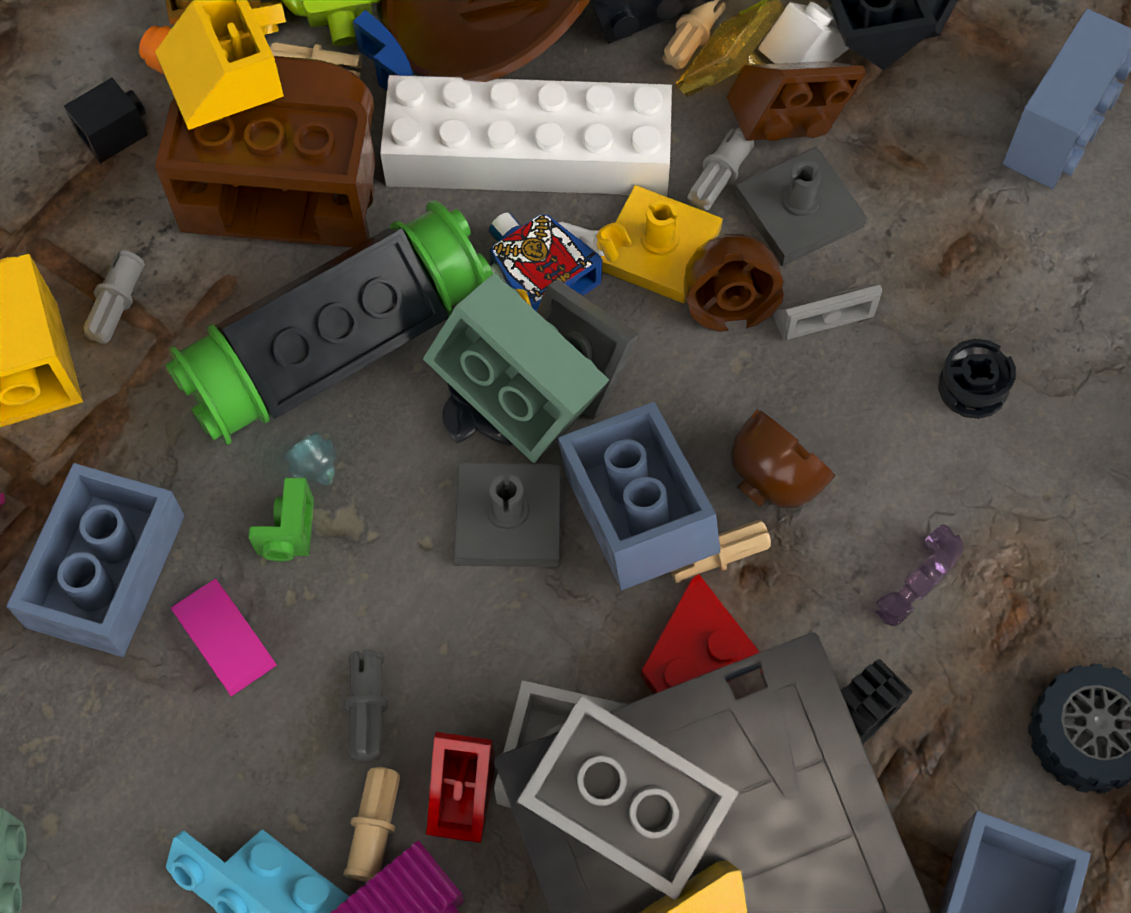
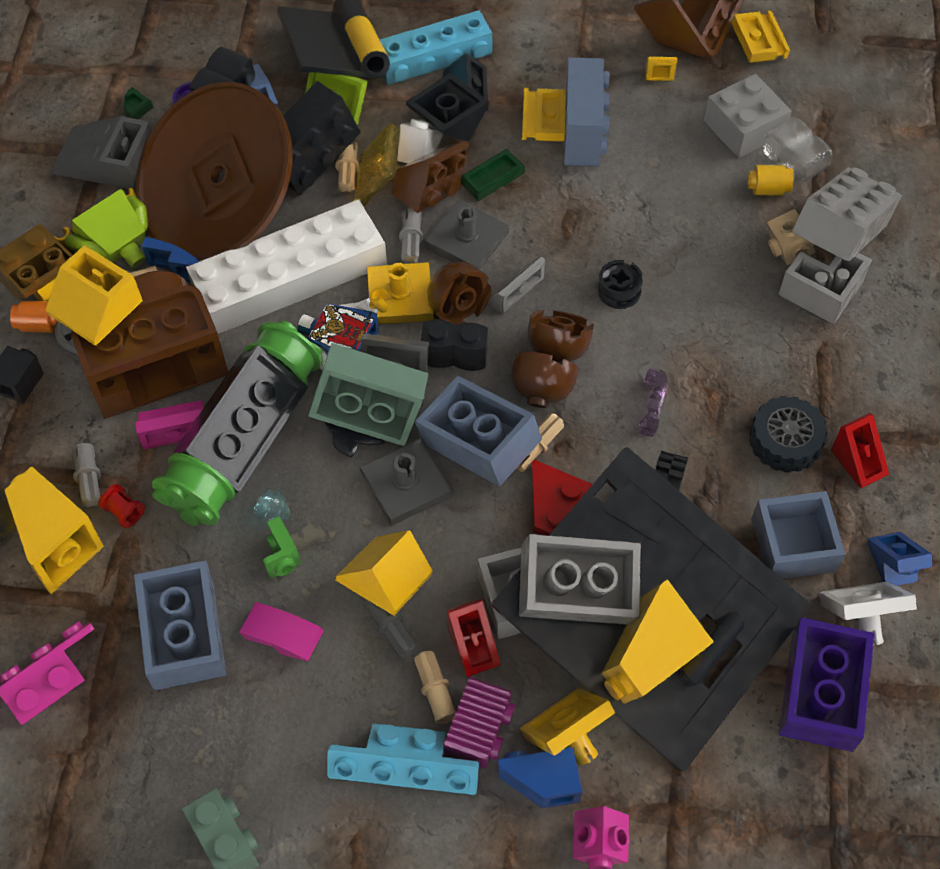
camera: 30 degrees left, 5 degrees down
none -> red bush [98,484,145,528]
none -> dark pink panel [135,400,204,449]
none -> yellow slope [335,530,433,616]
none -> black brick [421,320,488,371]
none -> dark green tile [460,149,525,201]
none -> yellow plate [522,88,566,141]
none -> reddish brown cylinder [528,310,594,365]

